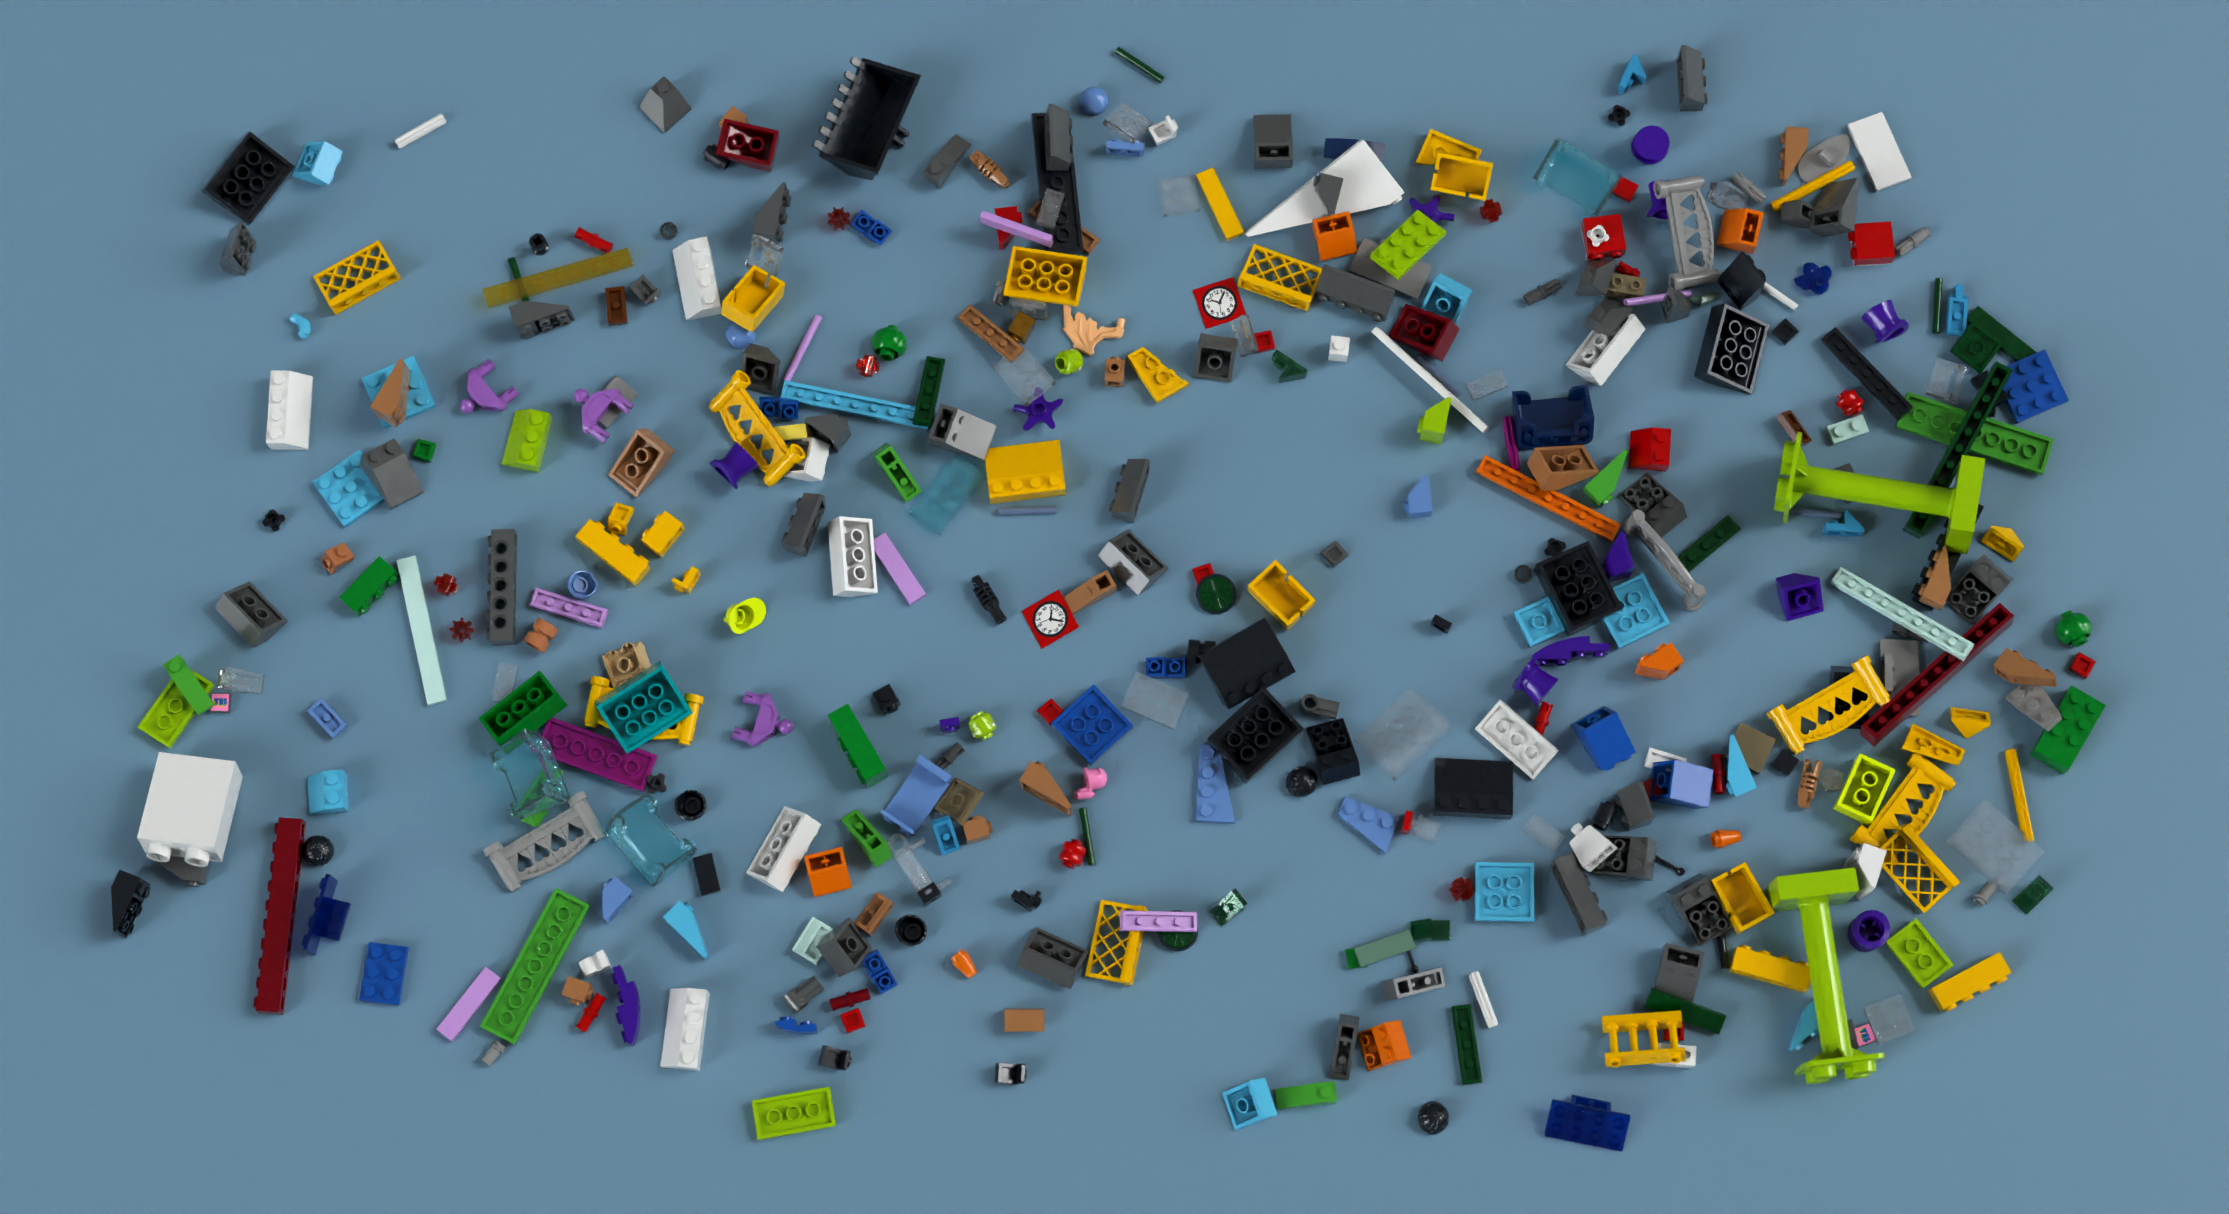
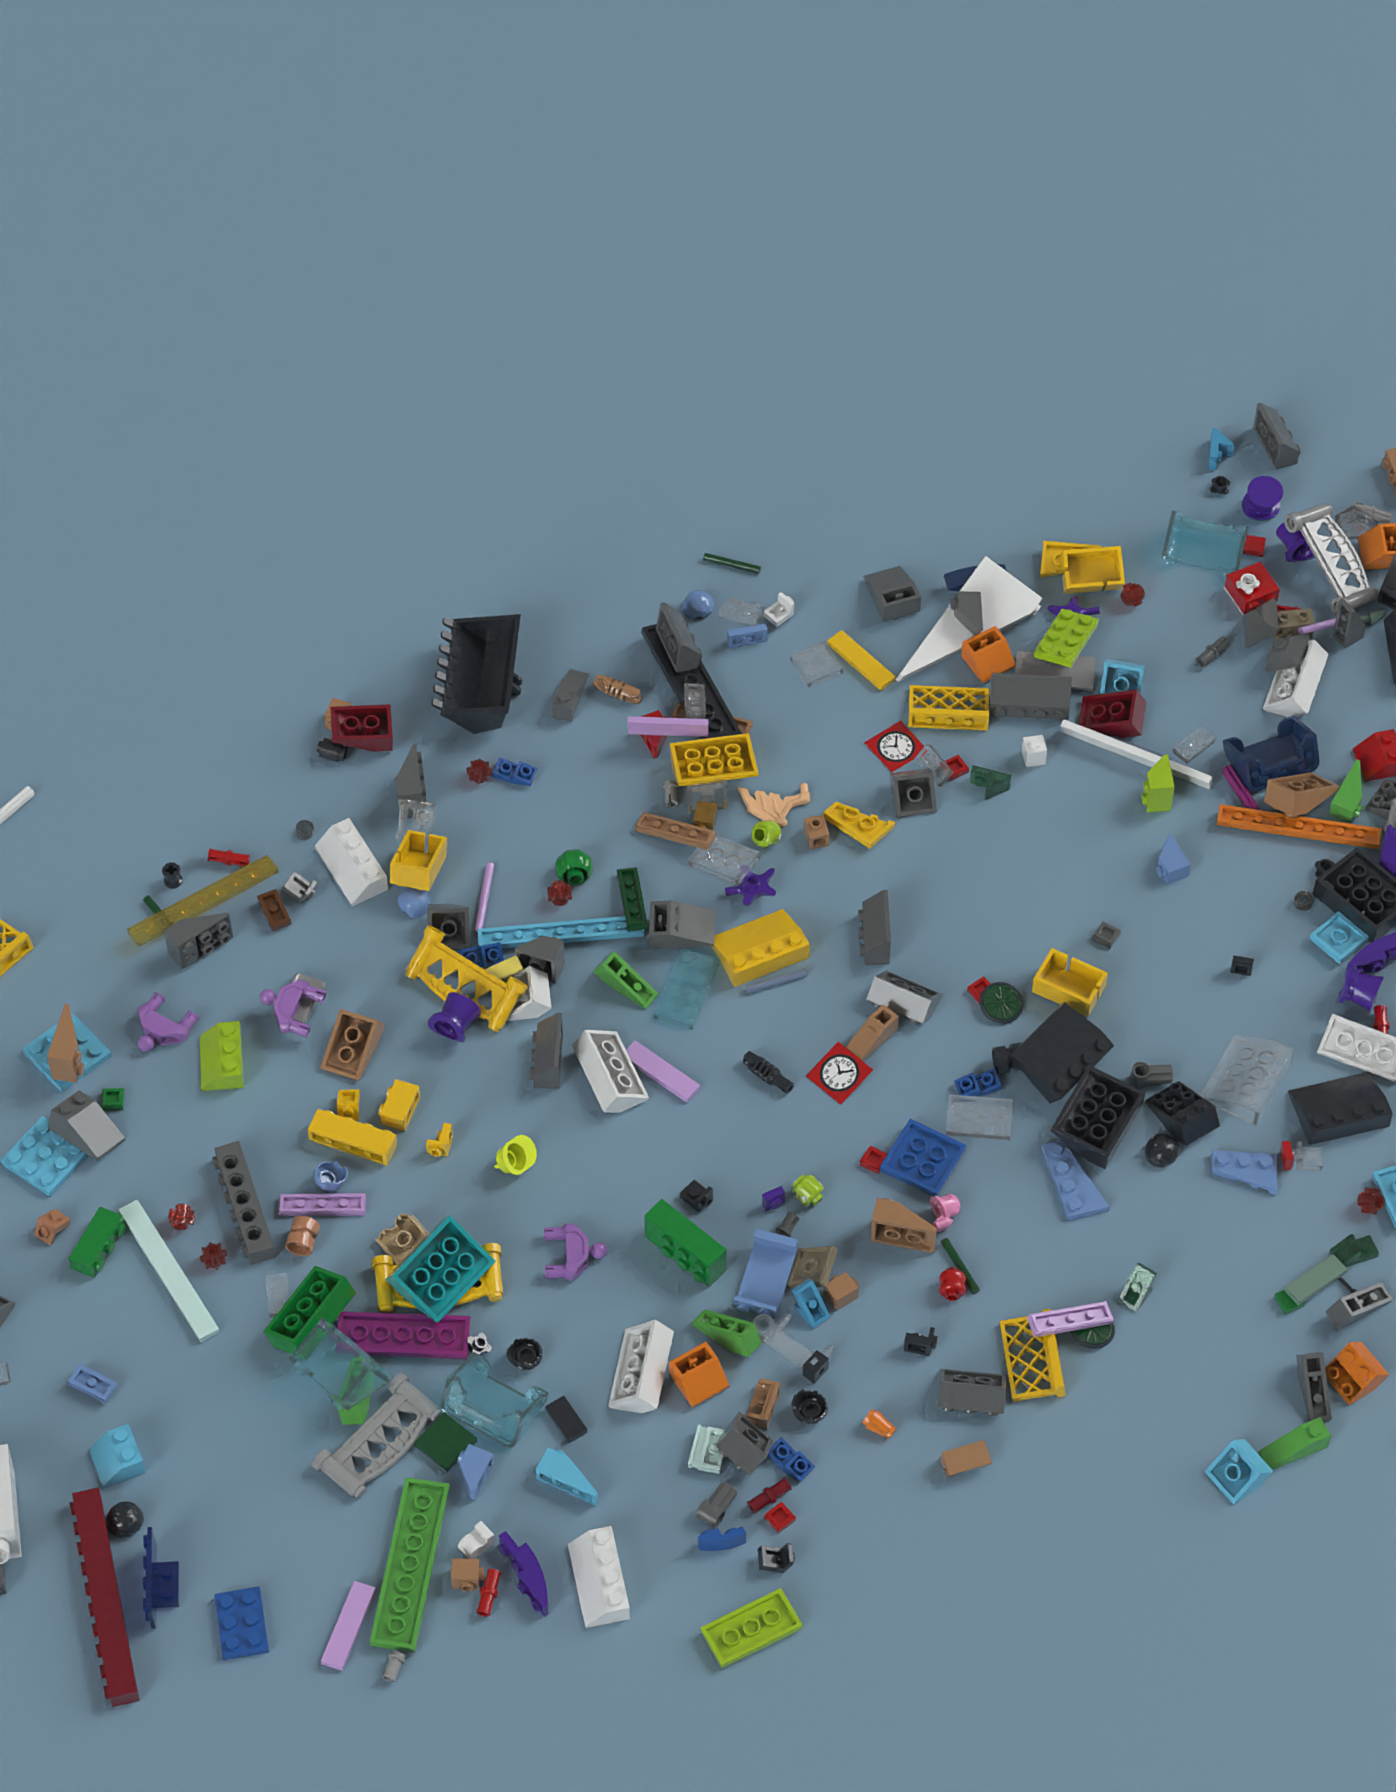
camera: 20 degrees left, 20 degrees down
dark grey slope [639,76,692,133] -> none
black bracket [995,1063,1027,1085] -> none
none -> dark green tile [414,1412,477,1472]

